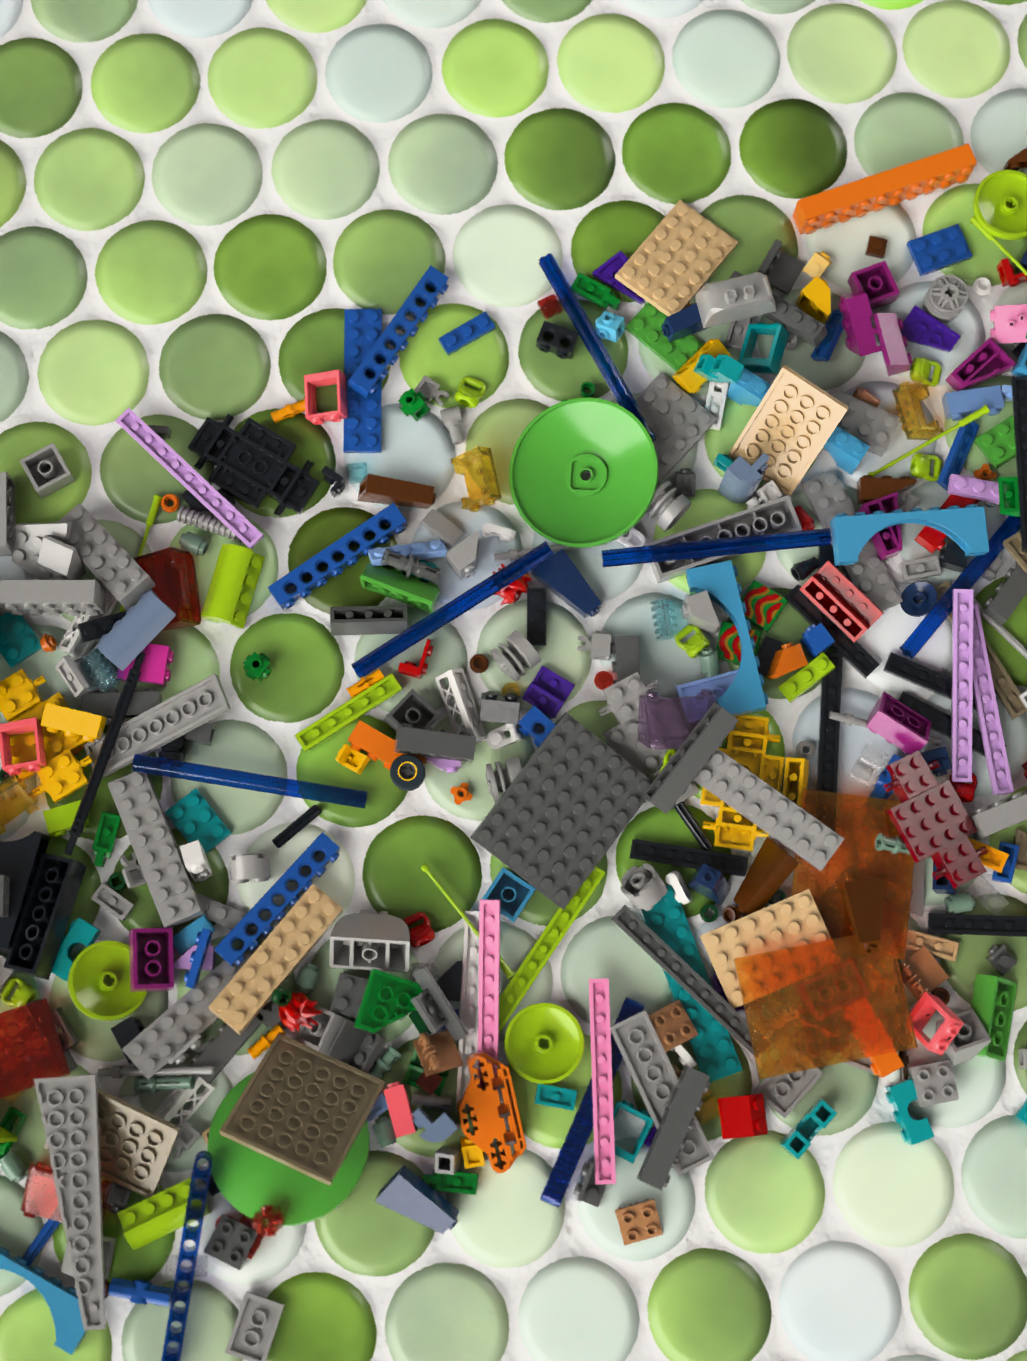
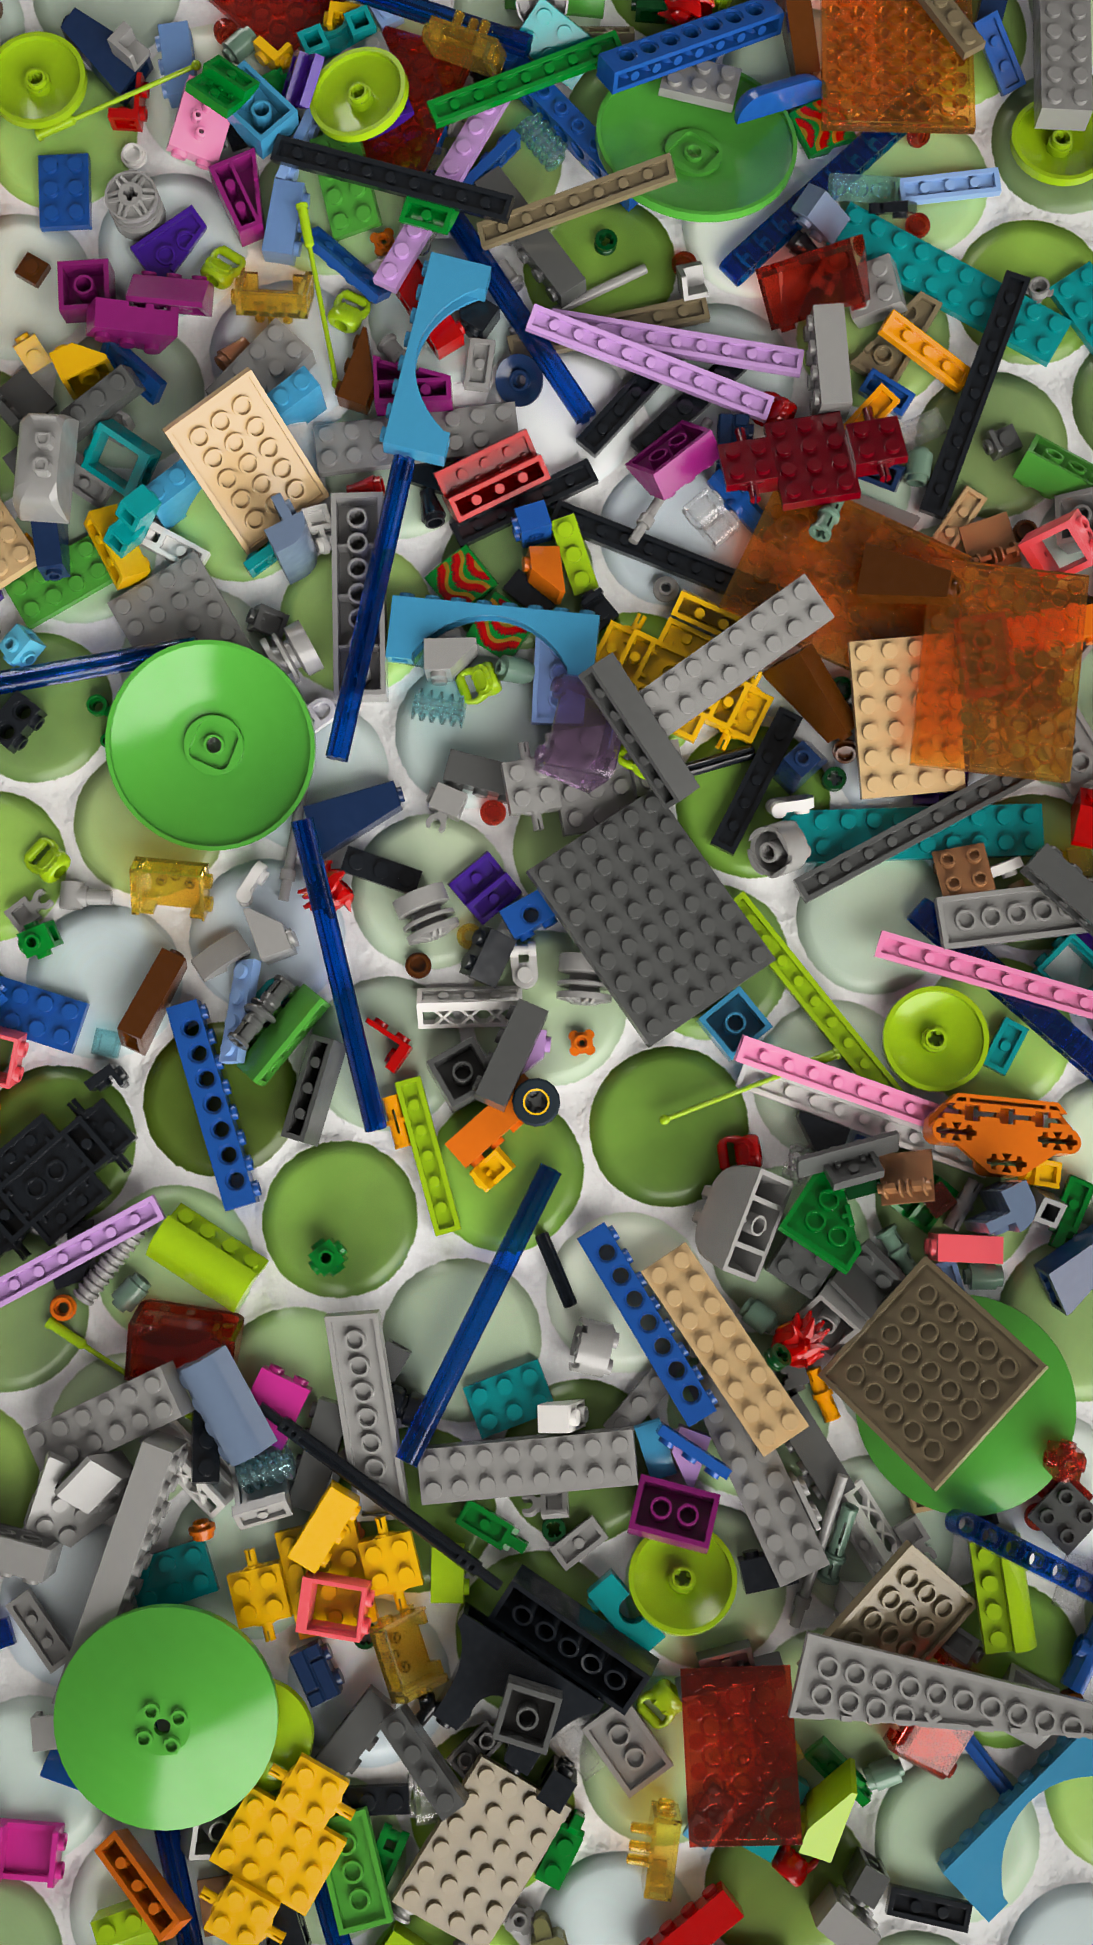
camera: 65 degrees left, 5 degrees up
none -> black bracket [580,587,619,633]

